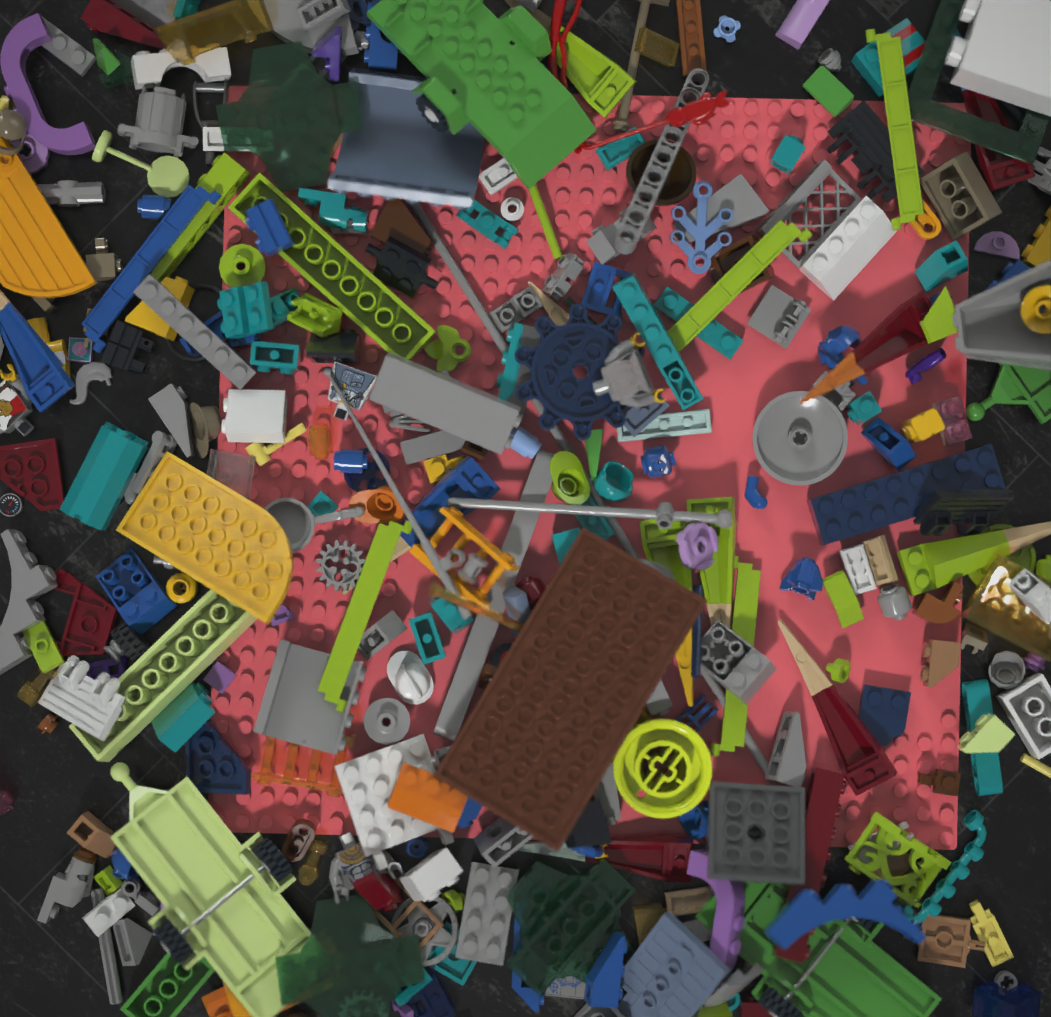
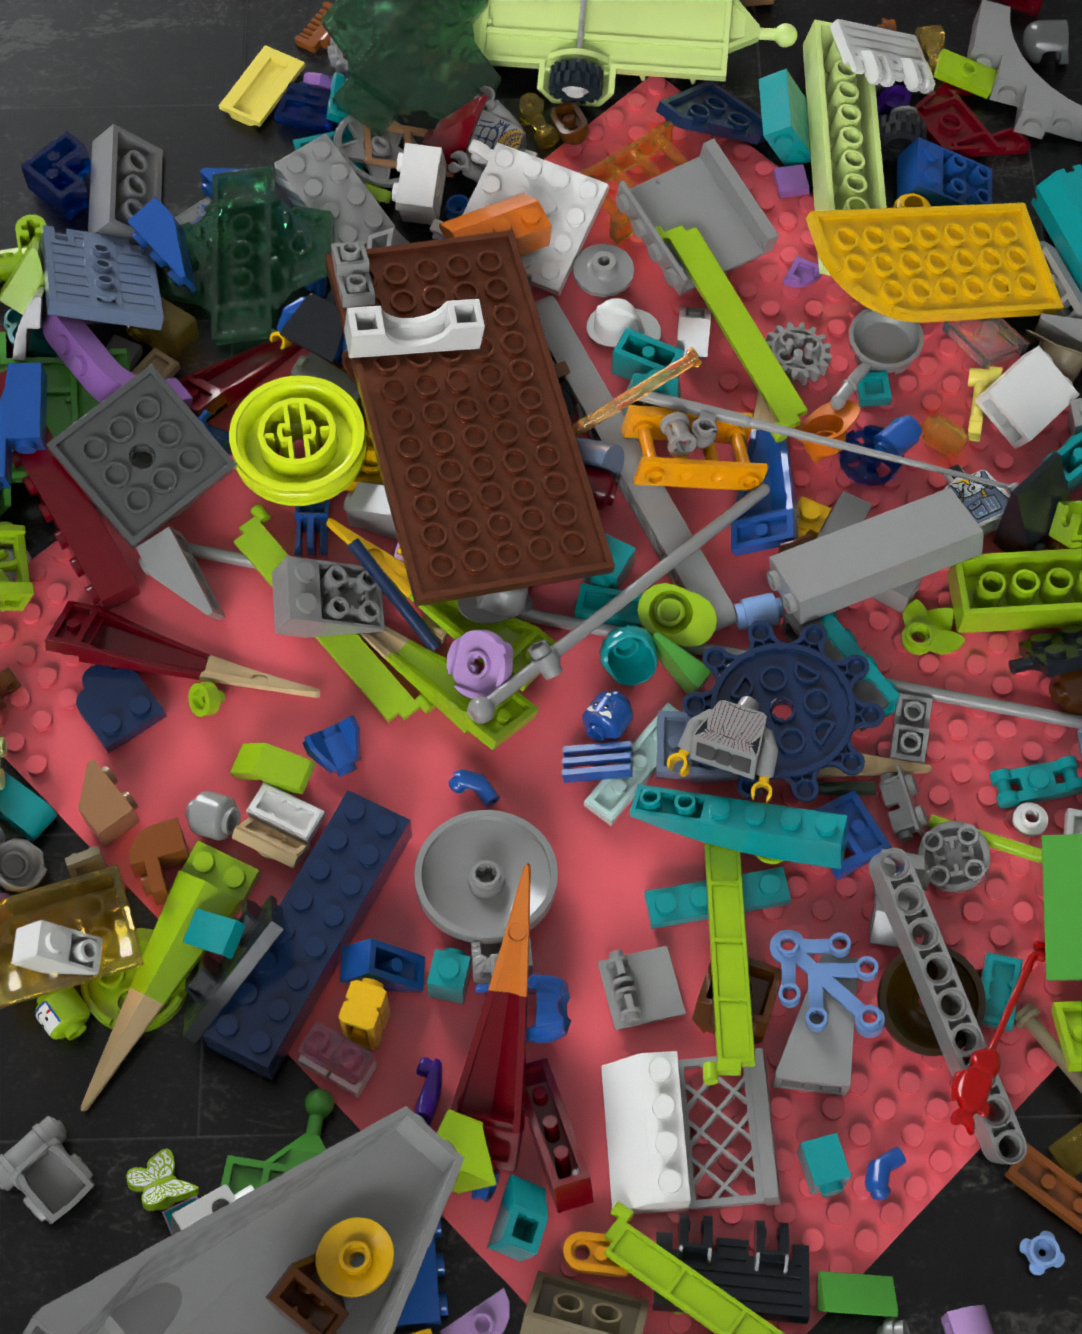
camera: 130 degrees right, 25 degrees down
none -> teal tile [183,908,246,959]
none -> light grey slope [331,241,376,308]
none -> white arch [344,299,485,358]
none -> dark red slope [525,1058,594,1213]
none -> blue tile [562,741,633,783]
none -> blue arm [864,1146,906,1201]
none -> light grey tile [918,821,991,893]

